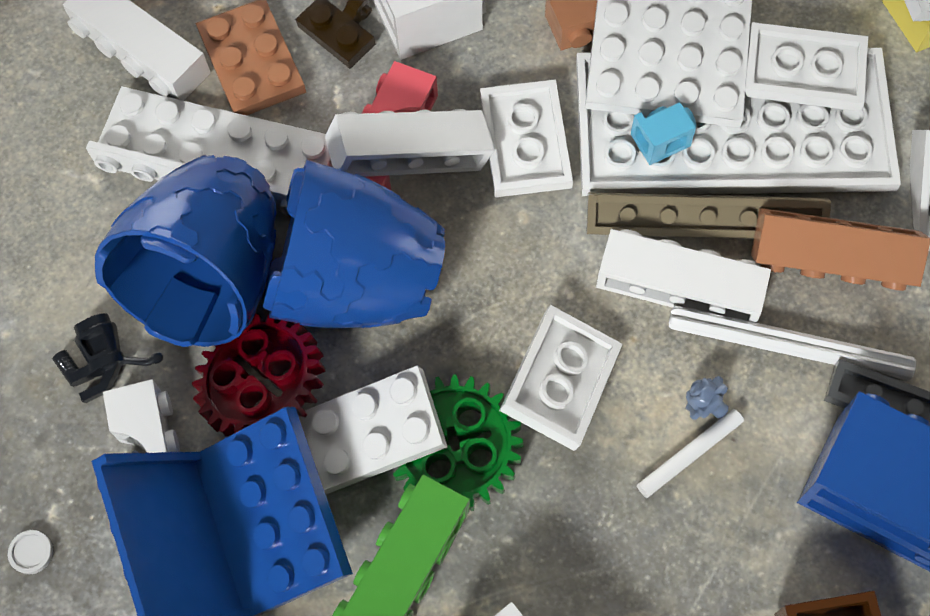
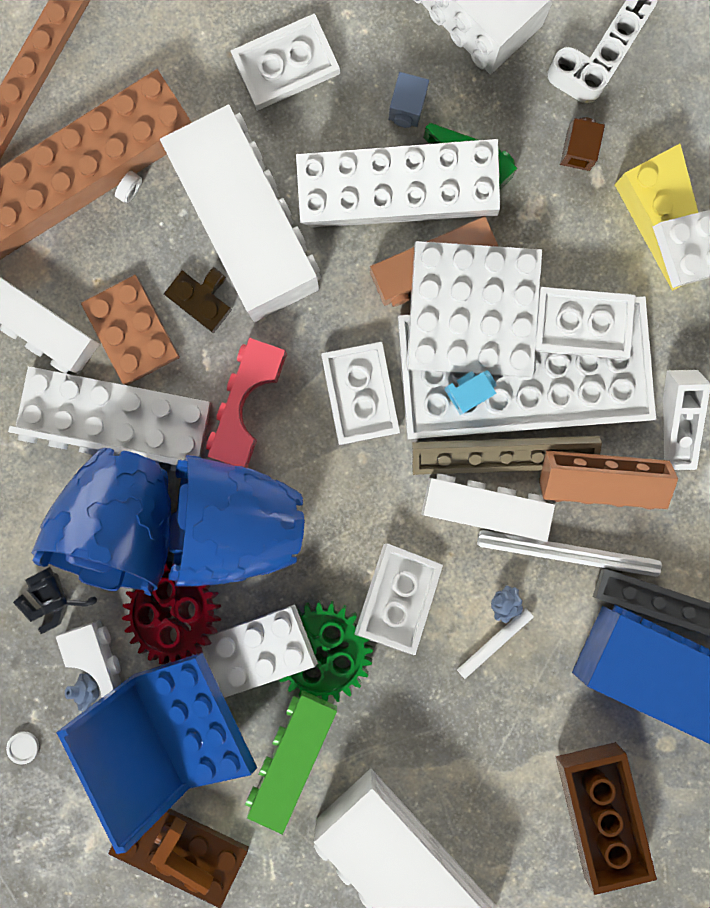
camera: 10 degrees left, 20 degrees up
white brick [325,109,495,176] -> none

